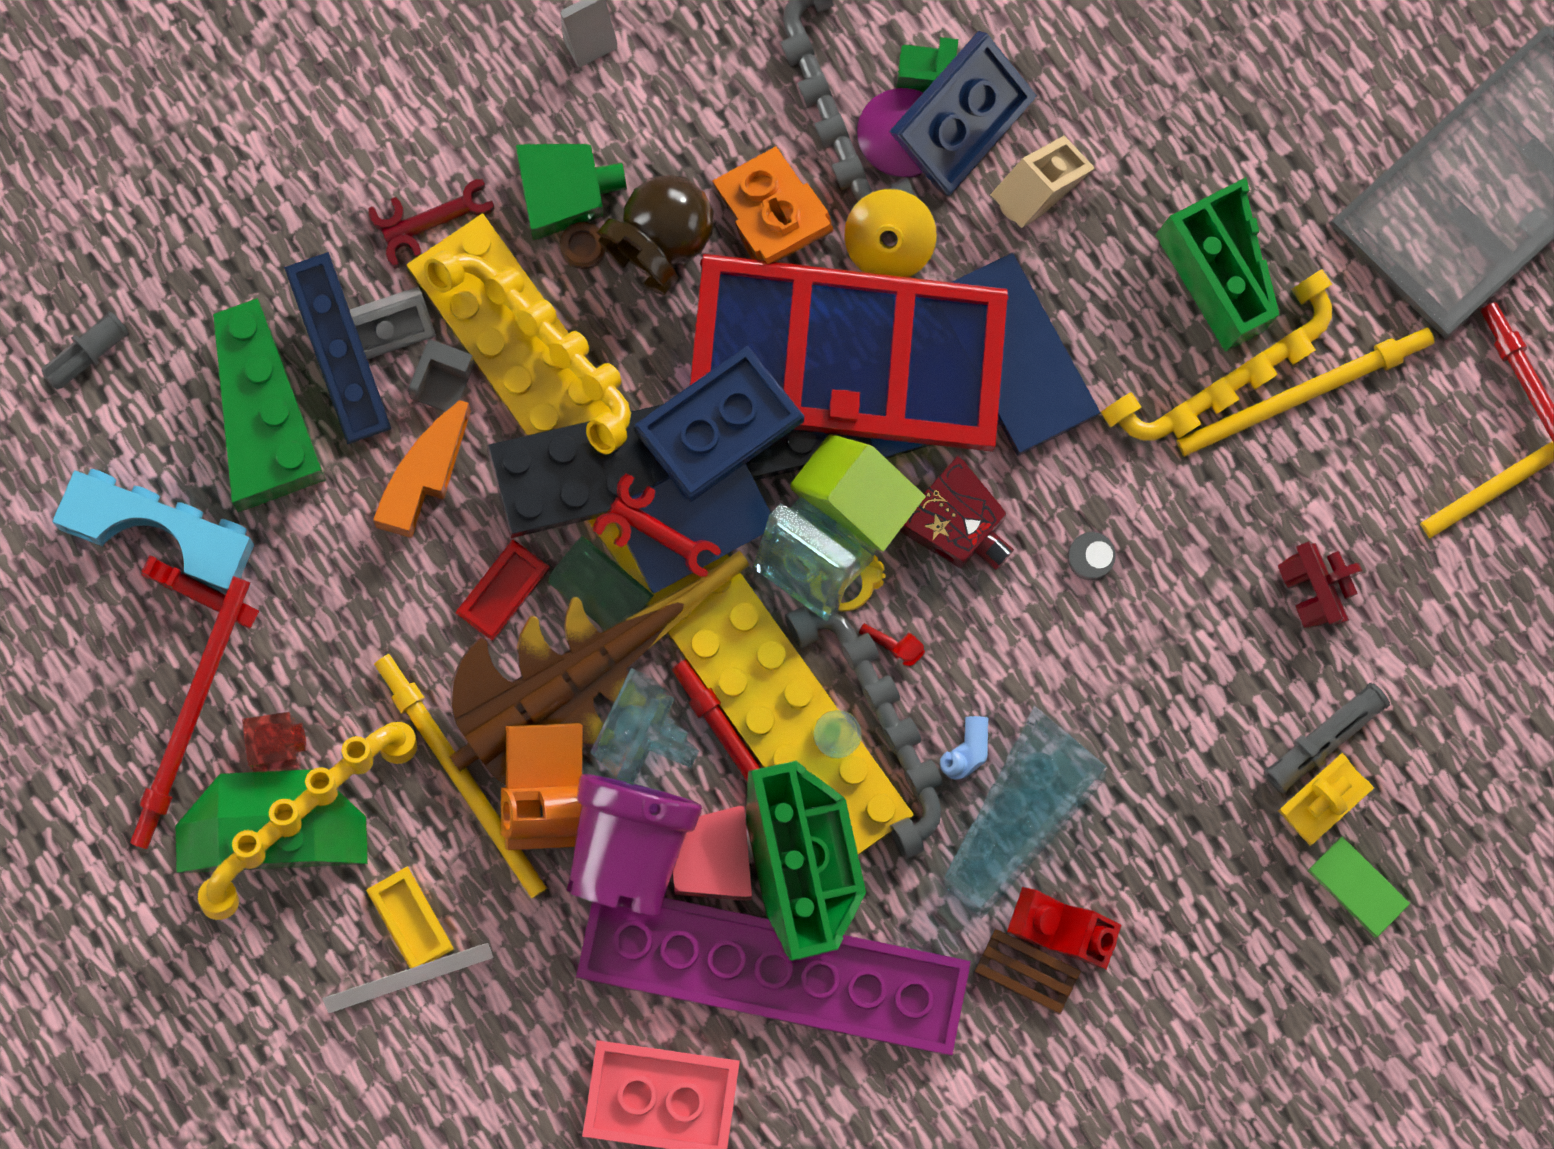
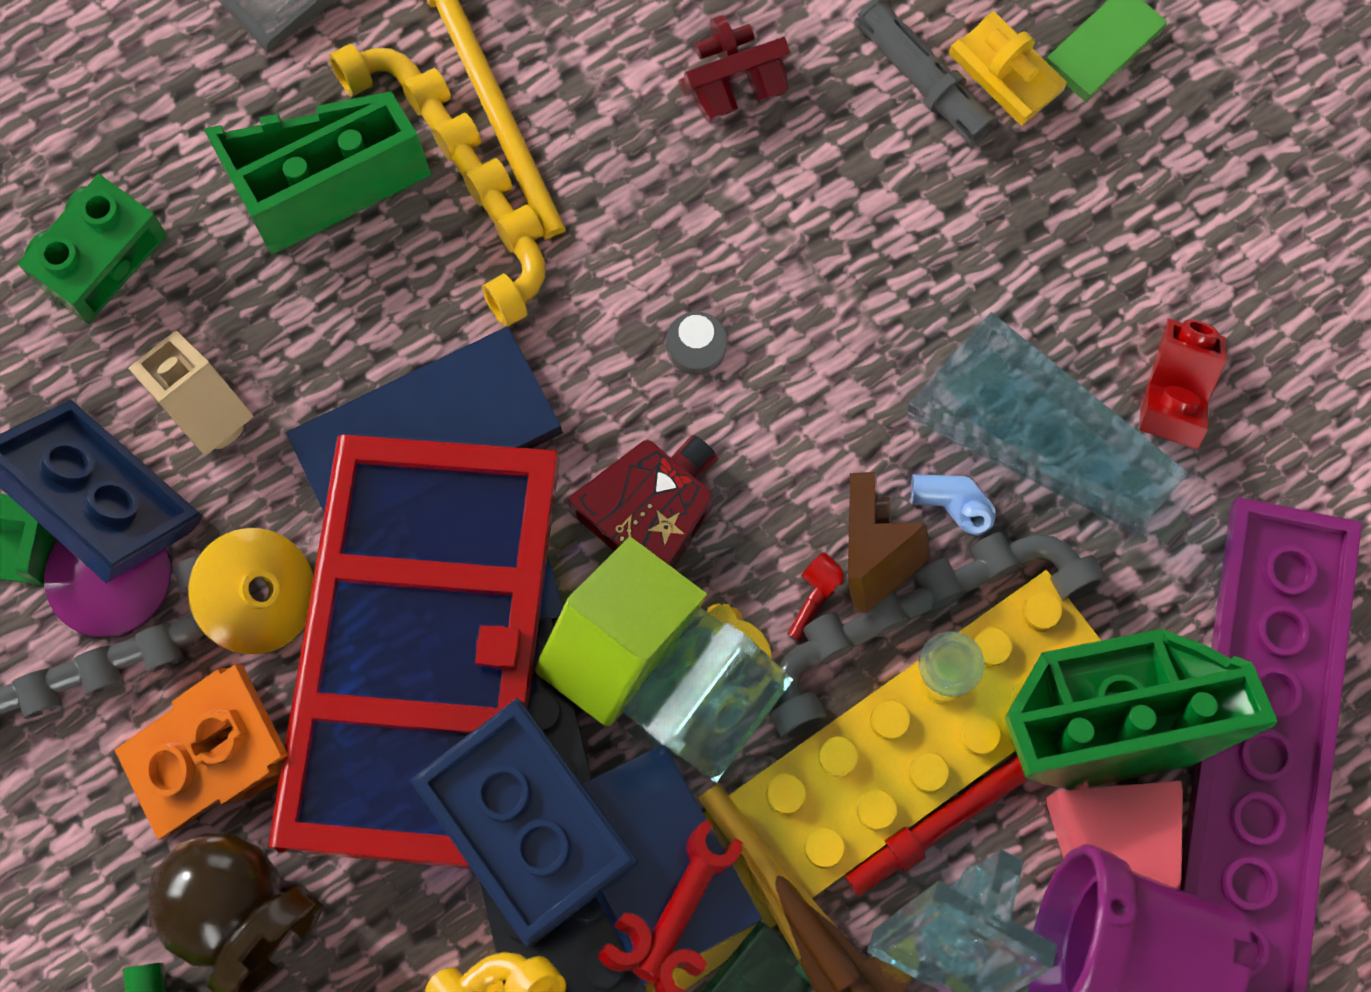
camera: 85 degrees left, 5 degrees down
reddish brown tile [974,929,1081,1015] -> none
none -> green brick [17,173,167,324]
none -> reddish brown slope [848,472,930,613]

